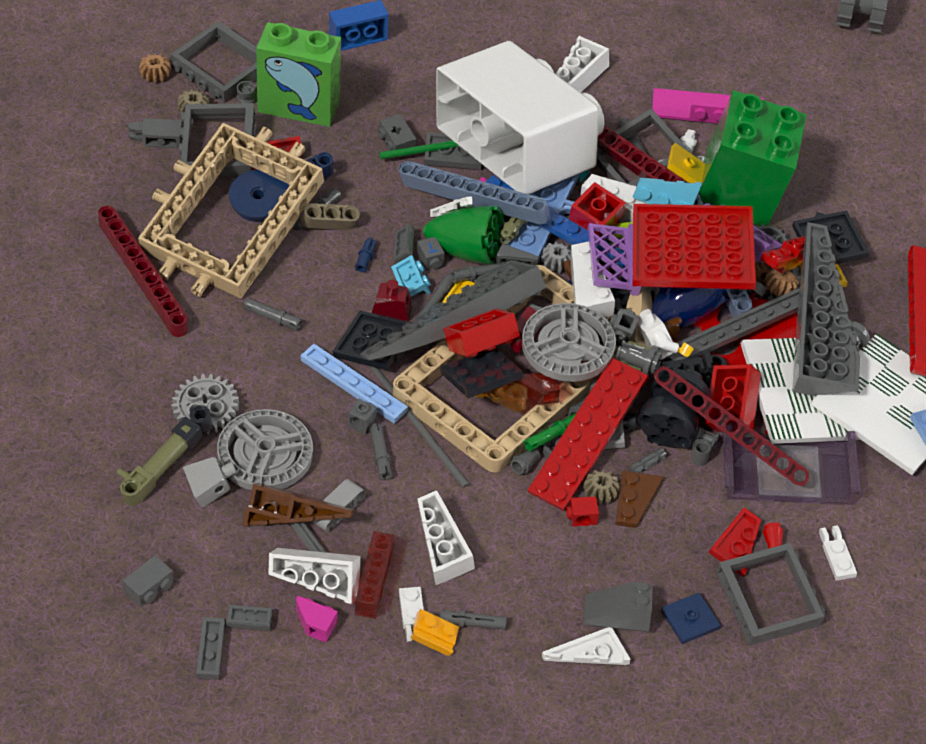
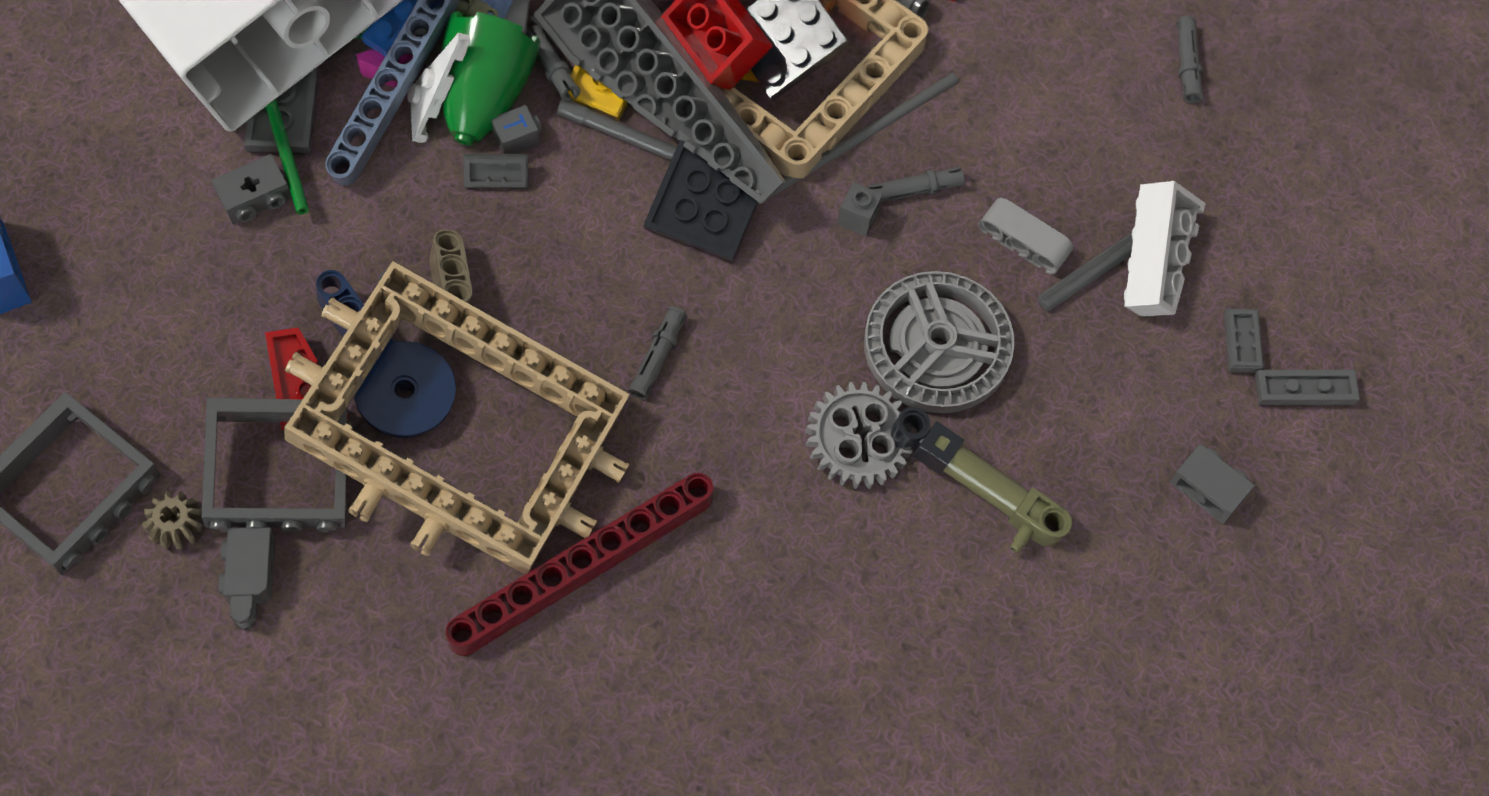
camera: 95 degrees left, 15 degrees up
medium nougat gear [139,53,171,84] -> none
light grey torso [183,457,237,507] -> none
dark grey wheel [237,81,256,103] -> none
reddish brown wedge [242,483,354,526] -> none
bright green brick [256,22,341,127] -> none
dark pink slope [296,596,338,642] -> none
light blue plate [301,344,408,424] -> none
dark blue axle [354,237,376,273] -> none
clear red brick [355,531,395,619] -> none
dark red torso [372,280,412,321] -> none
medium azure bracket [391,255,431,297] -> none
white hinge [399,587,424,642] -> none
light orange plate [411,609,459,656] -> none
white wedge [418,490,475,585] -> none

